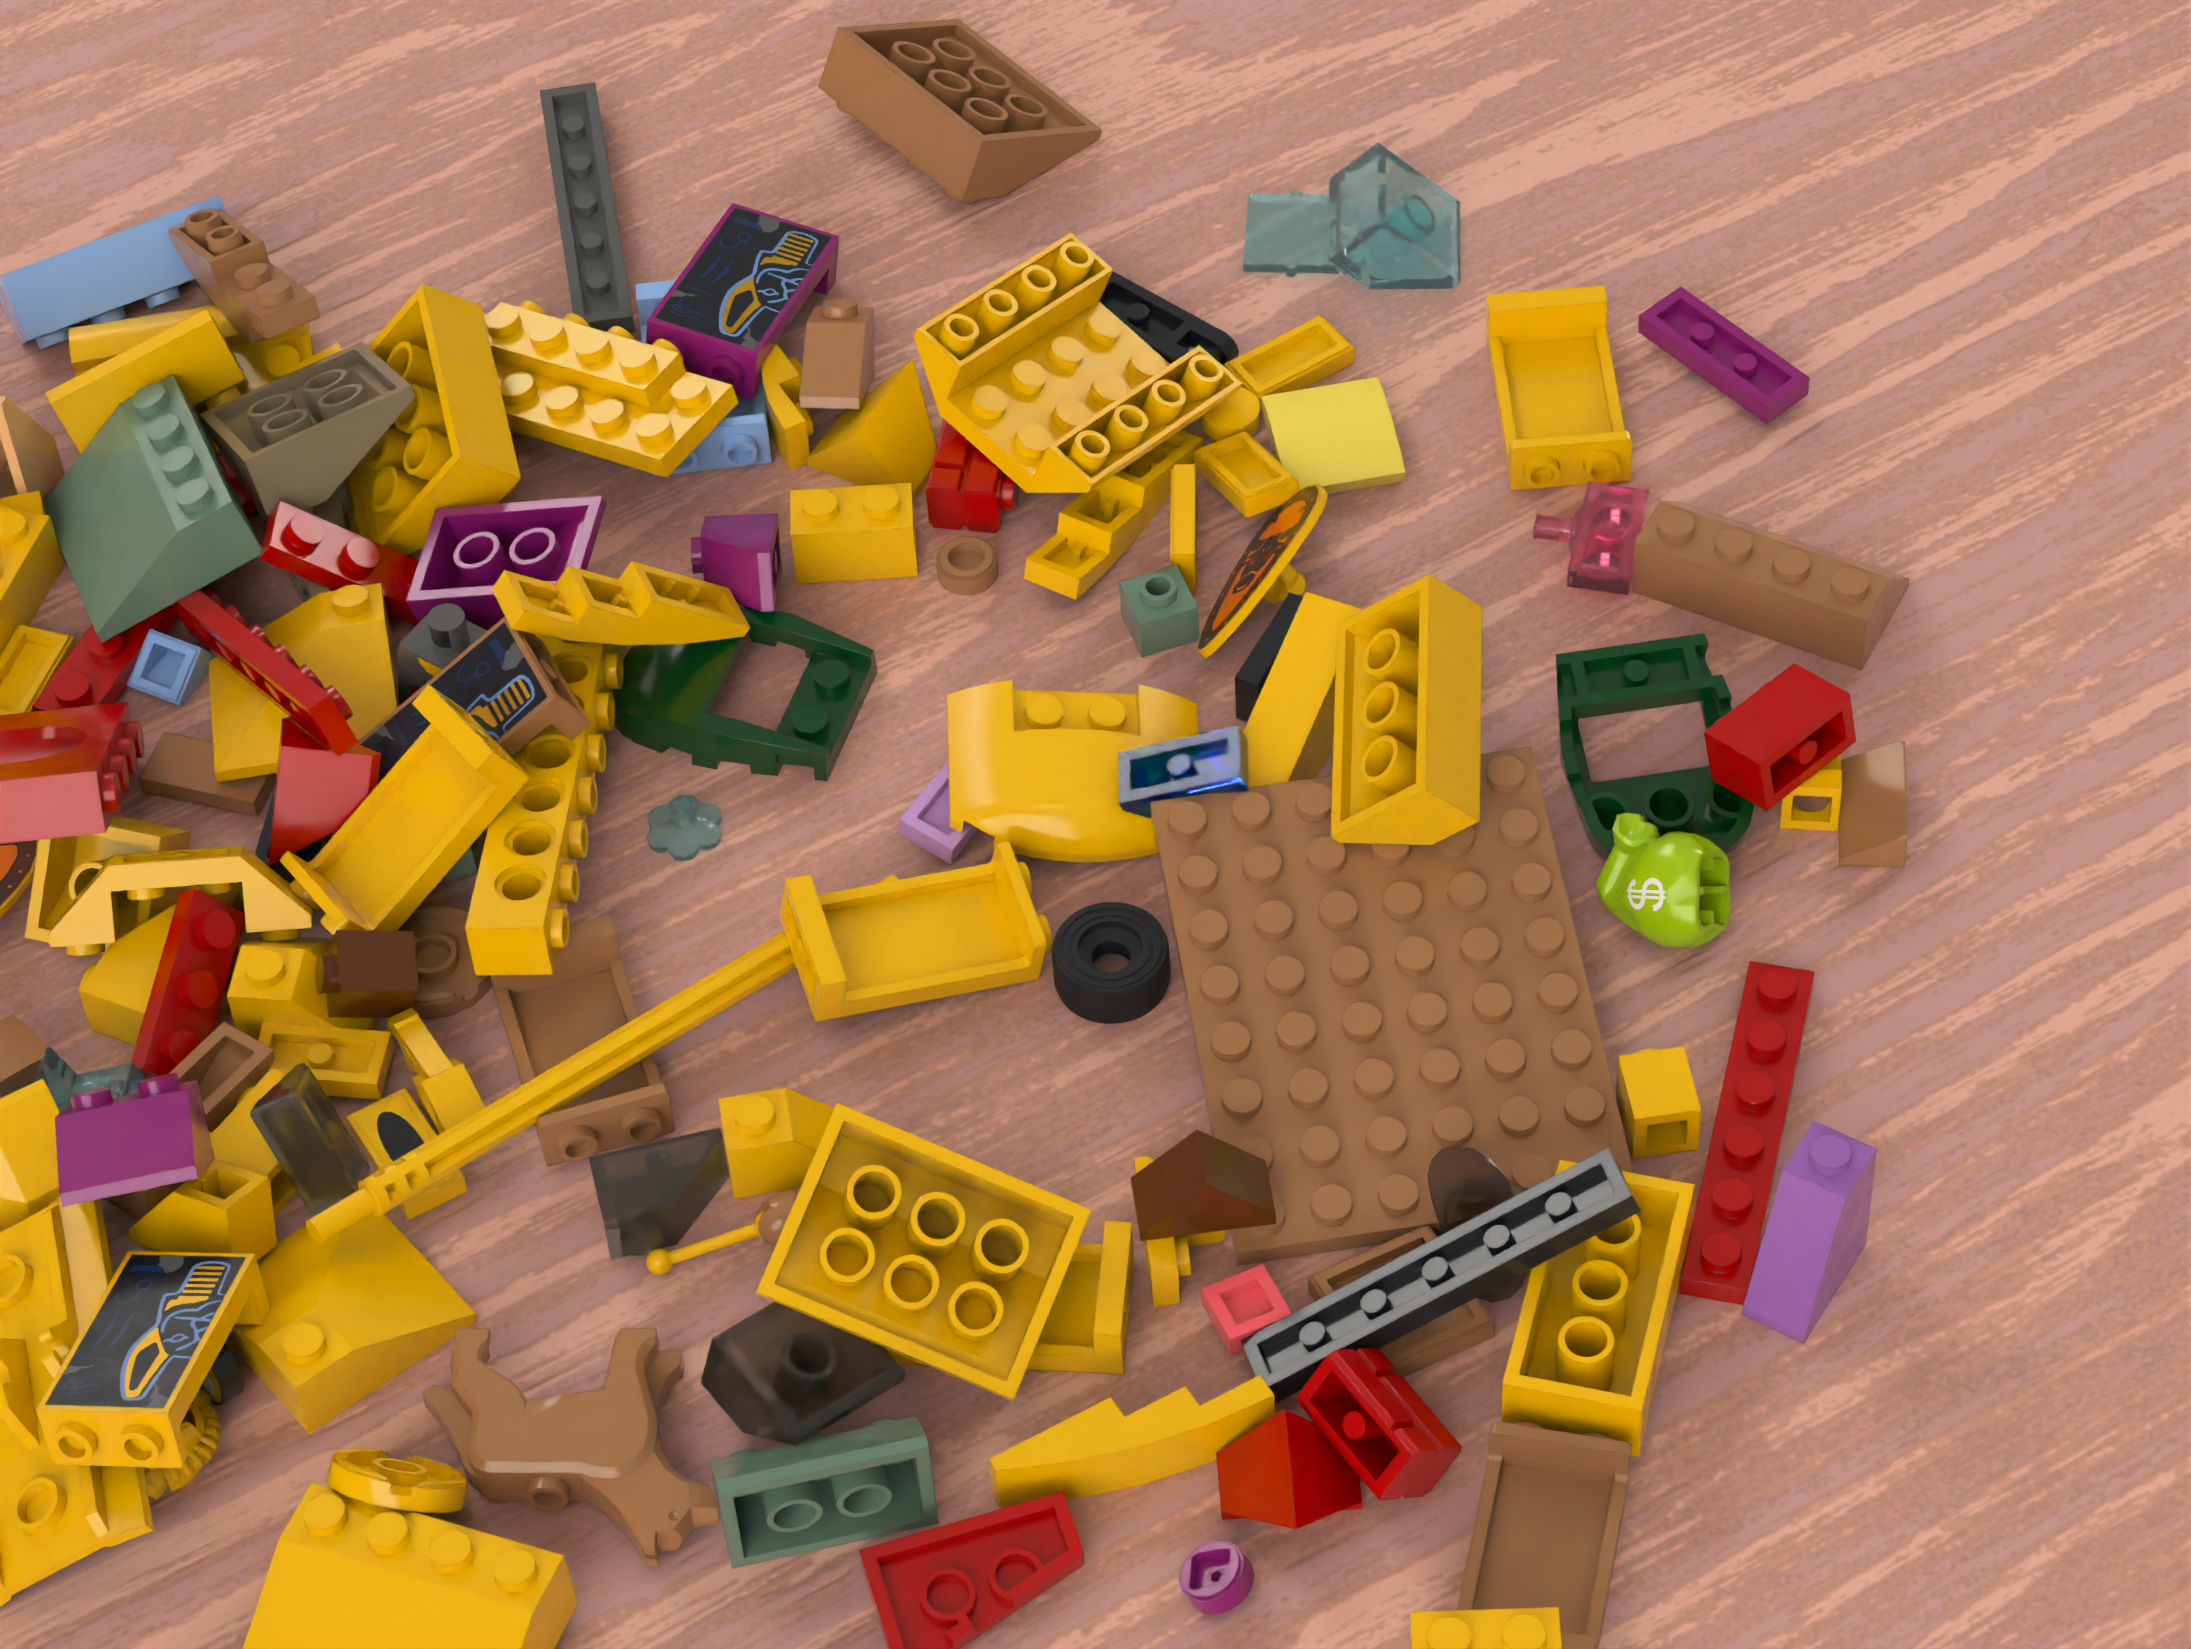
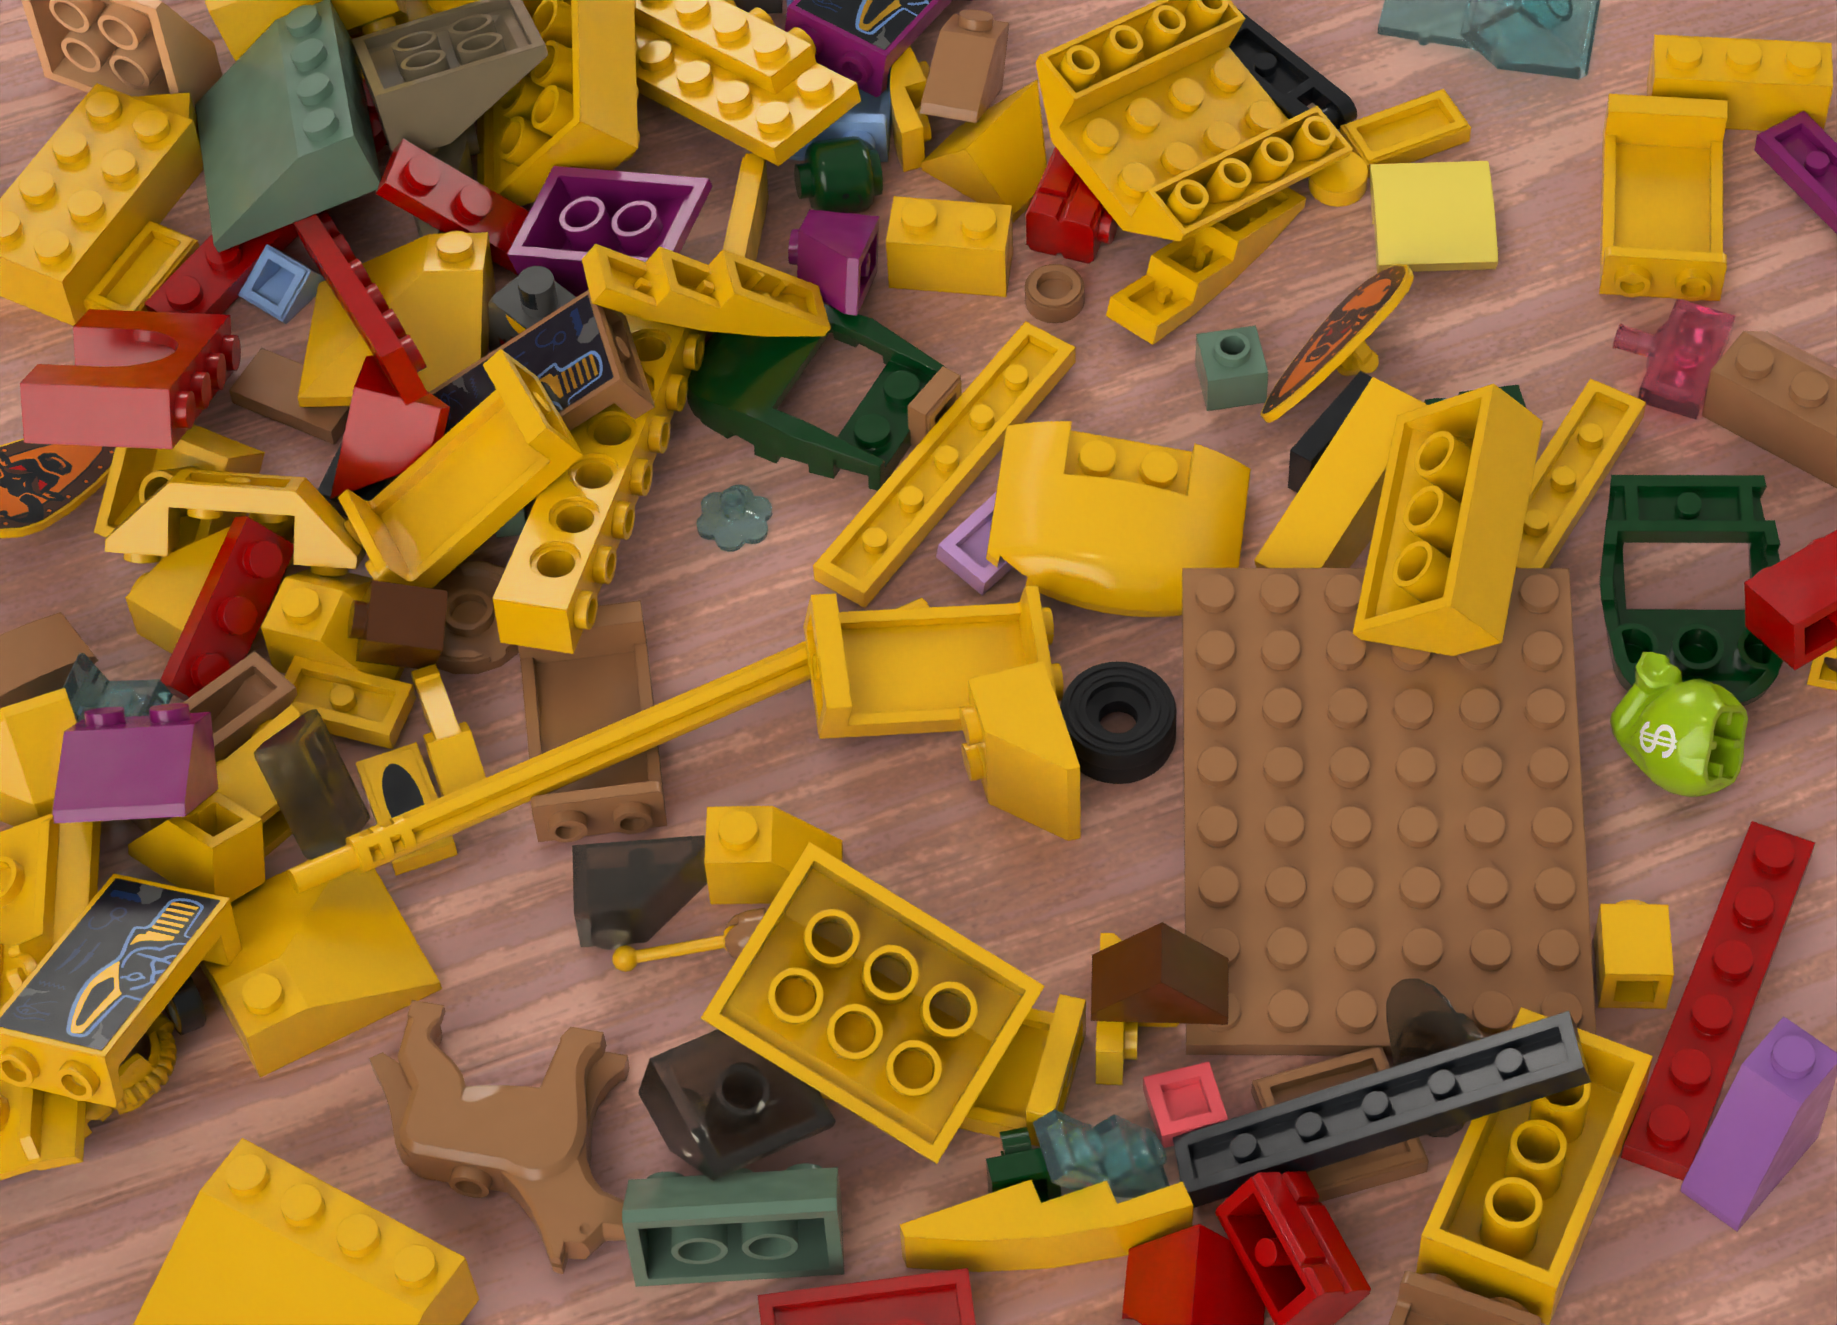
camera: 10 degrees right, 5 degrees up
yellow tile [325,1448,468,1513] -> none
clear blue slope [1118,725,1249,818] -> none
yellow tile [1170,464,1198,595] -> none
yellow tile [1193,431,1300,518] -> none
none -> yellow tile [723,153,769,262]
none -> dark green head [794,136,883,214]
none -> yellow plate [813,321,1076,608]
none -> medium nougat tile [908,366,962,447]
none -> yellow slope [959,661,1081,841]
none -> dark green tile [986,1127,1062,1203]
none -> clear light blue slope [1033,1109,1170,1198]
none -> yellow plate [1516,378,1646,568]
none -> yellow brick [1647,34,1833,131]

